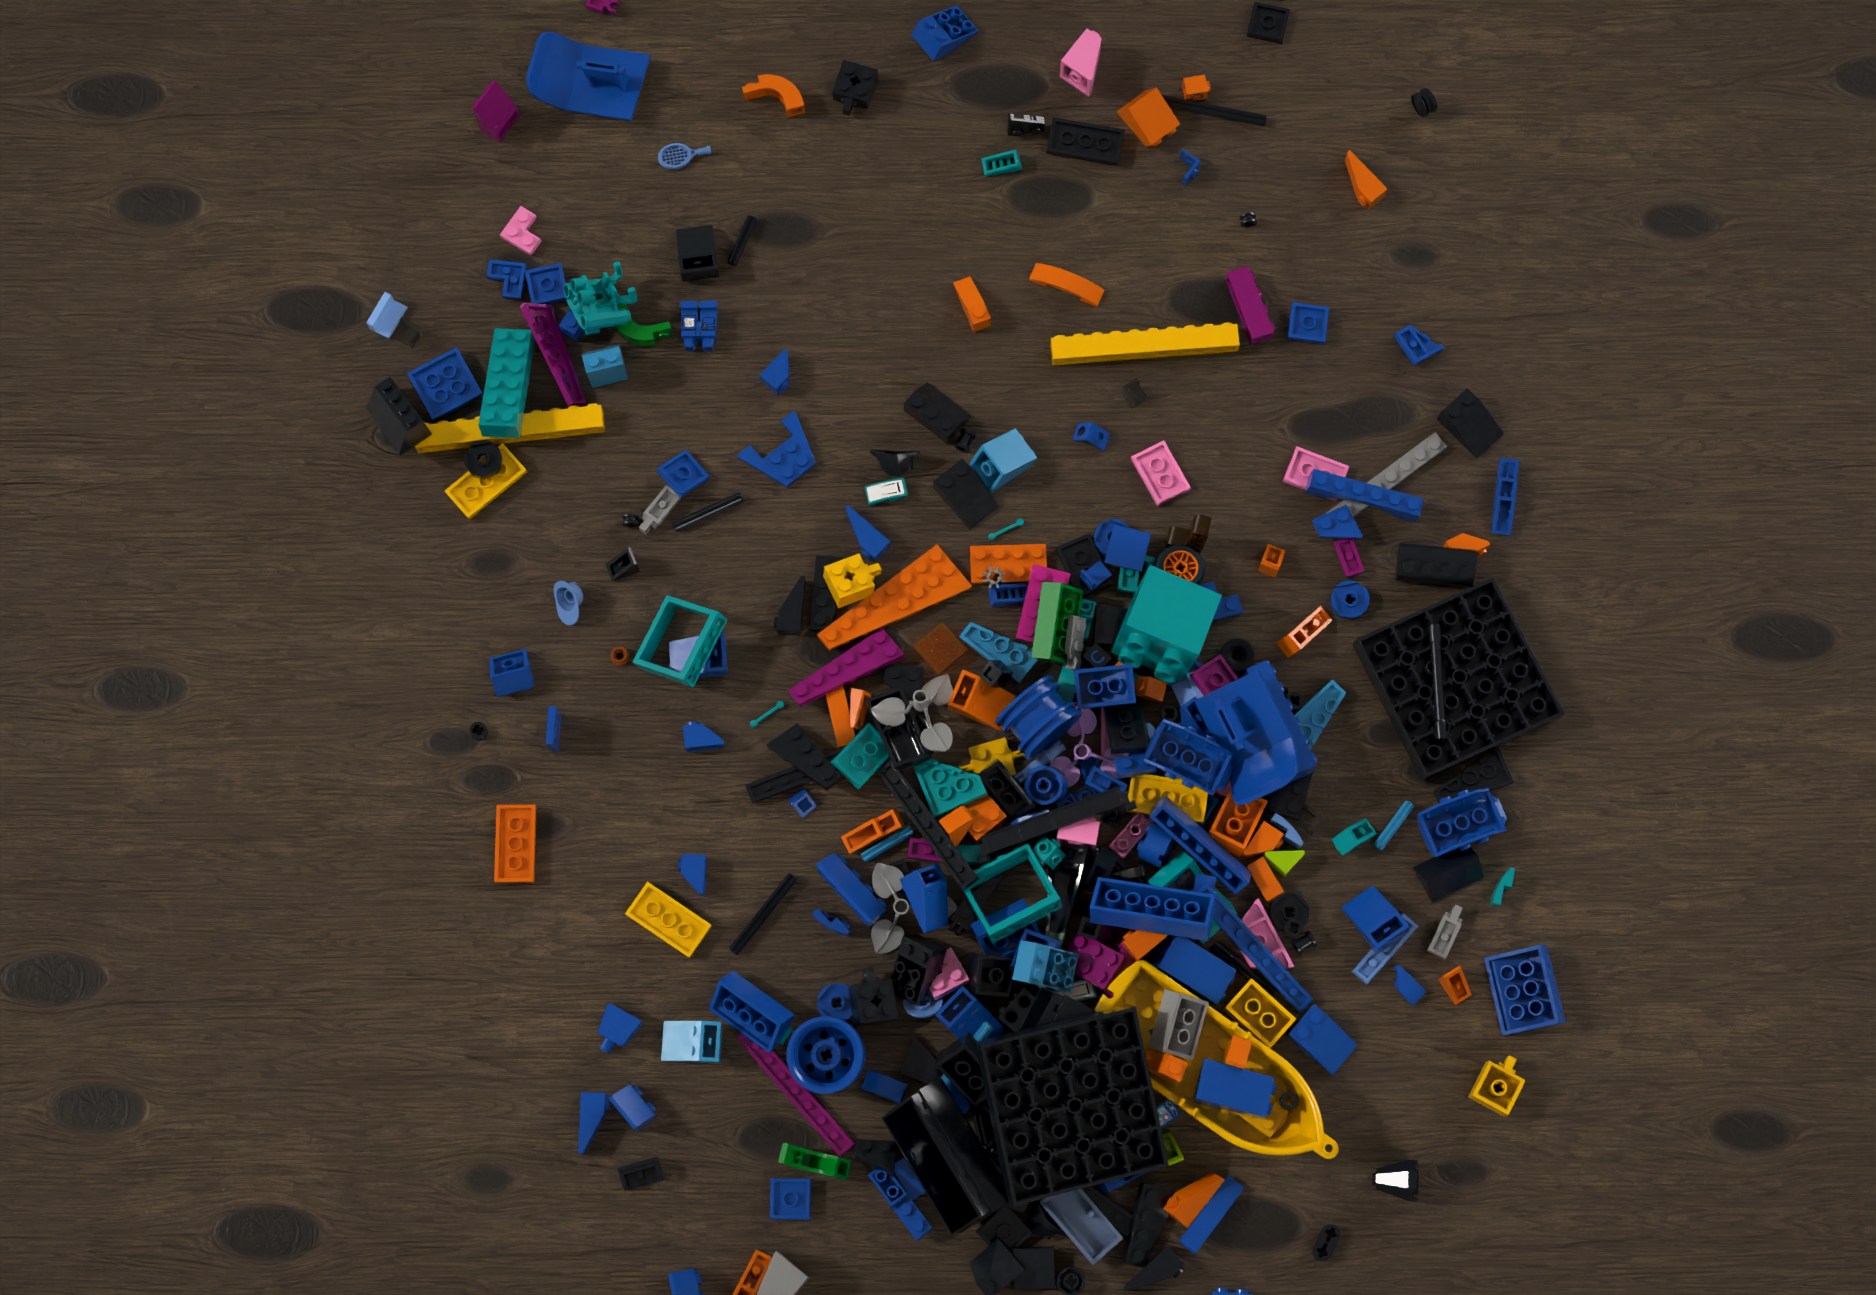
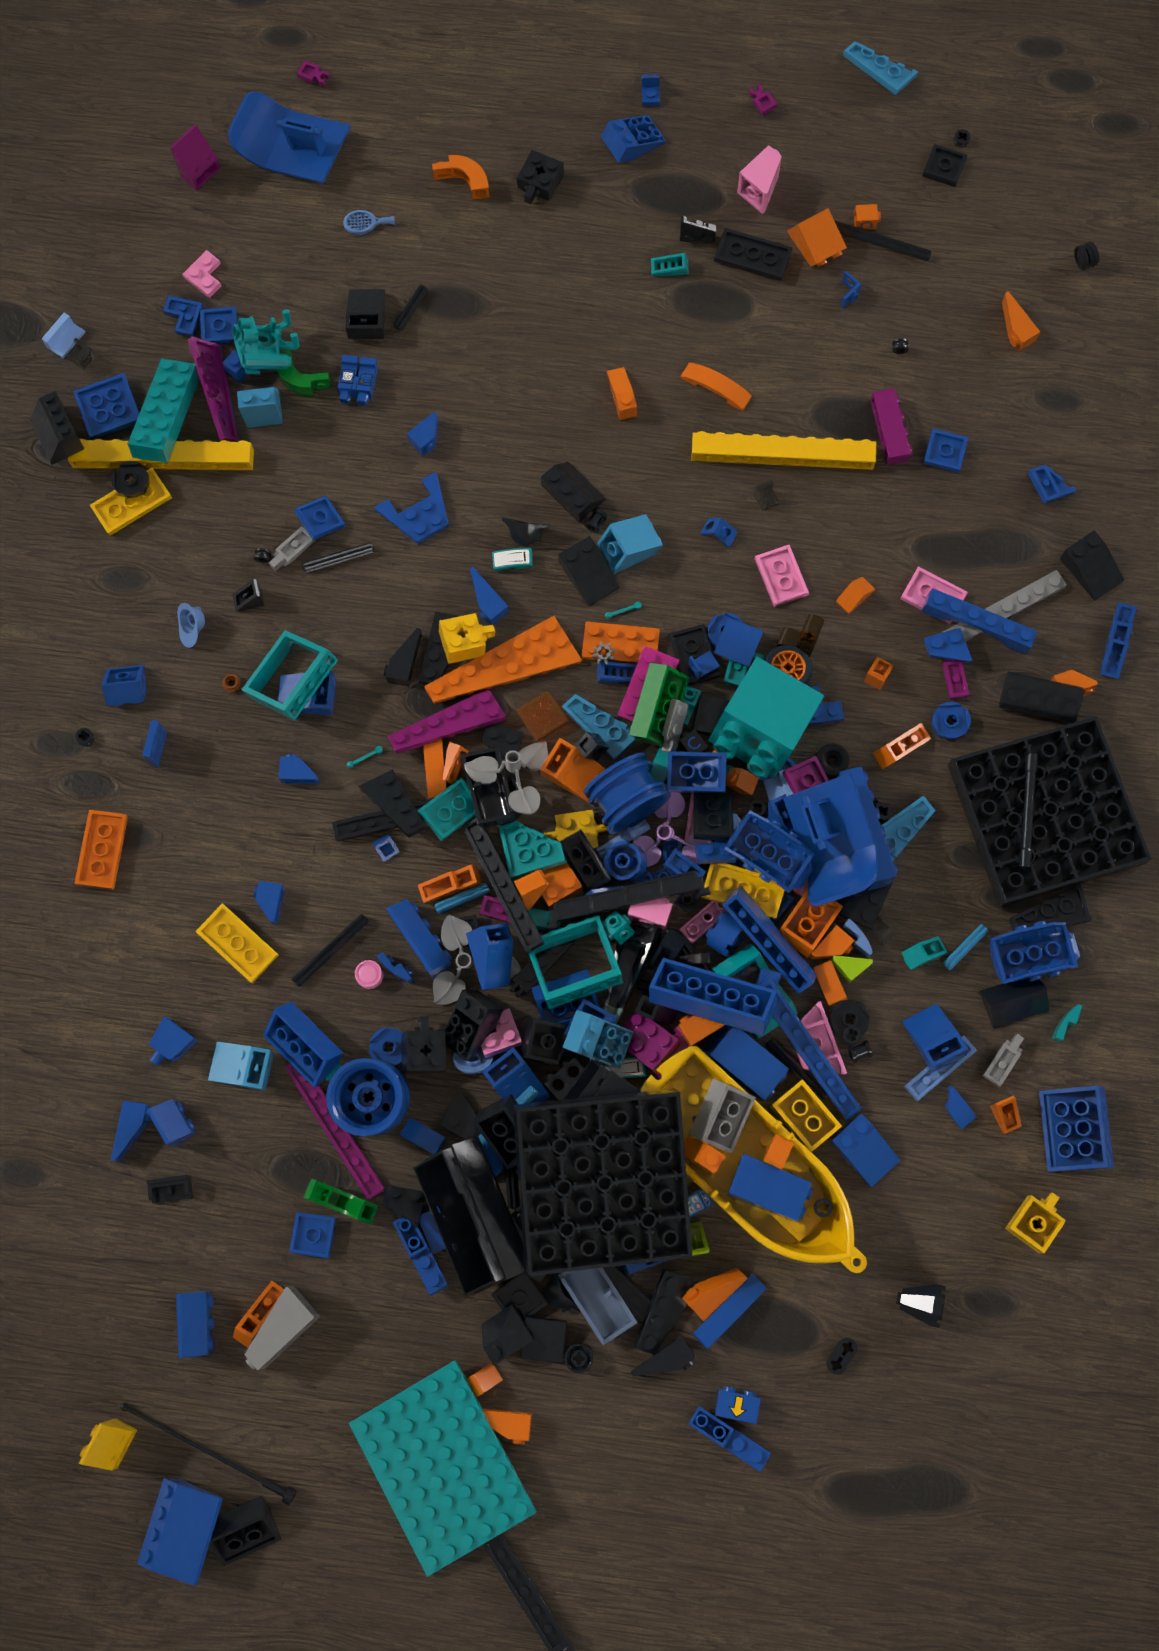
camera: 10 degrees right, 0 degrees up
none -> bright pink wheel [355,960,384,989]
none -> orange slope [836,577,876,614]

